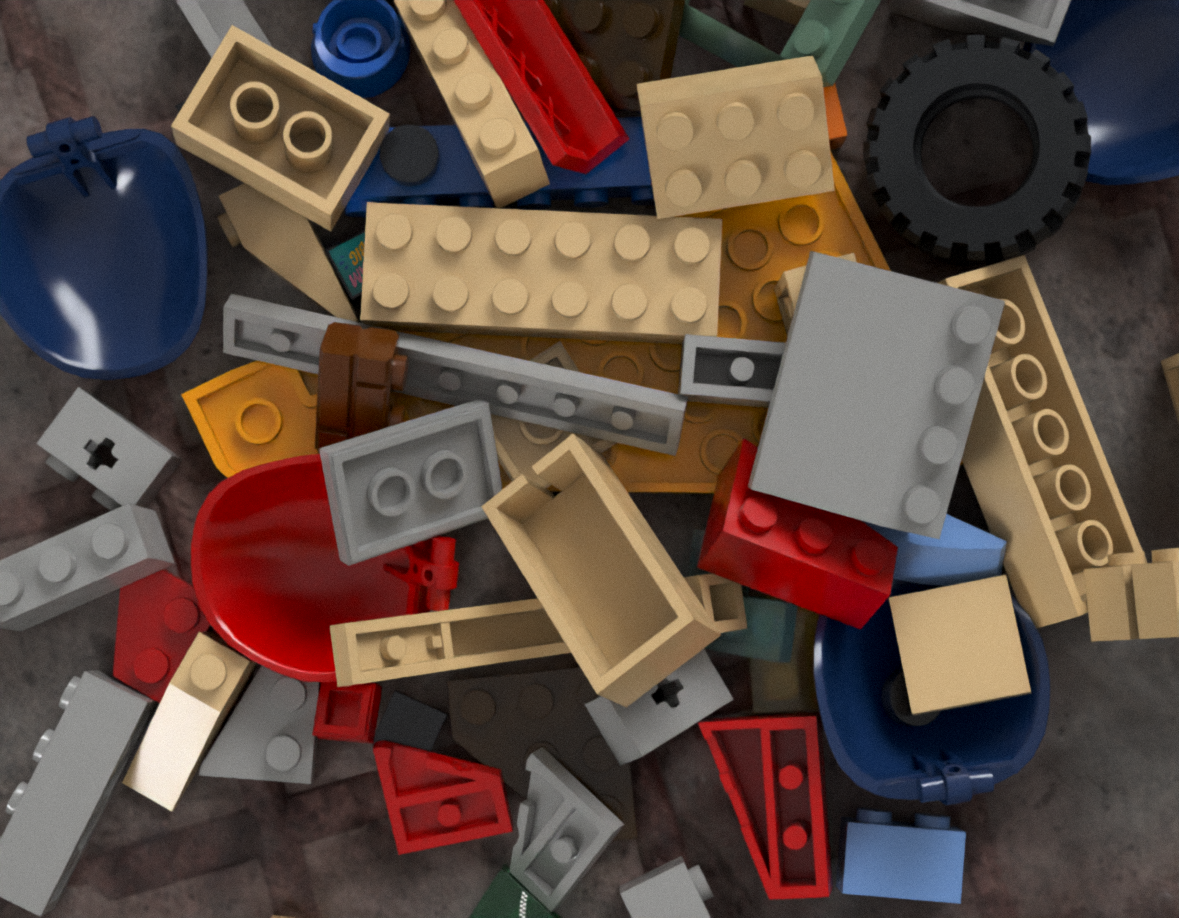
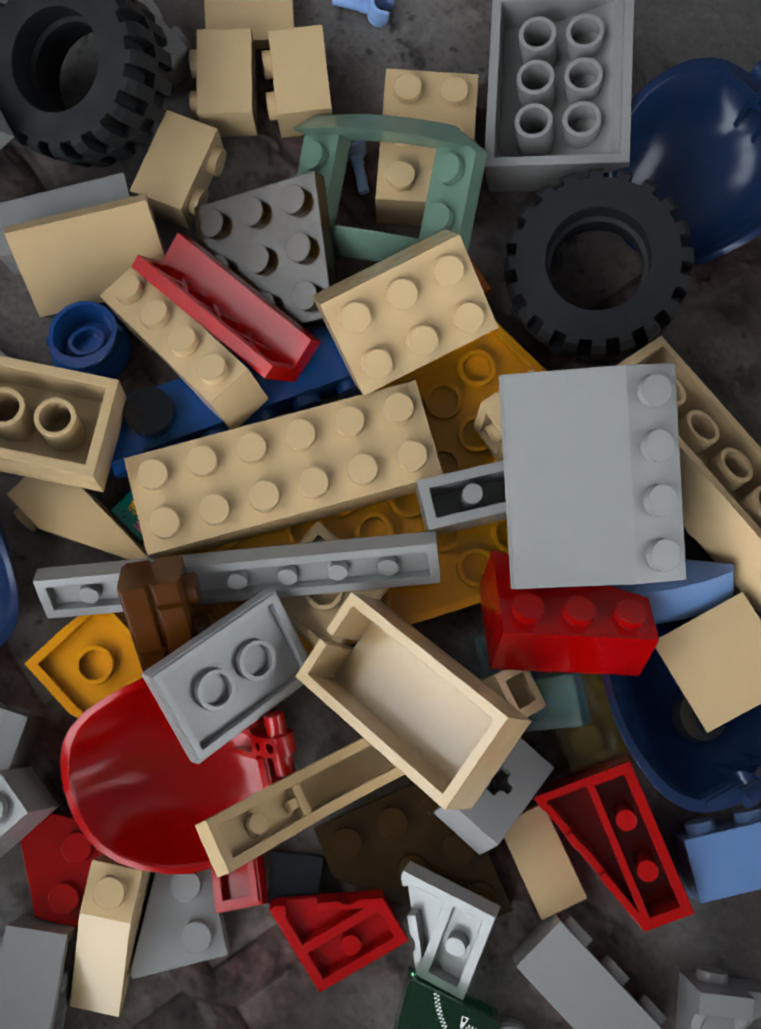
camera: 15 degrees left, 5 degrees down
none -> tan tile [504,804,587,920]

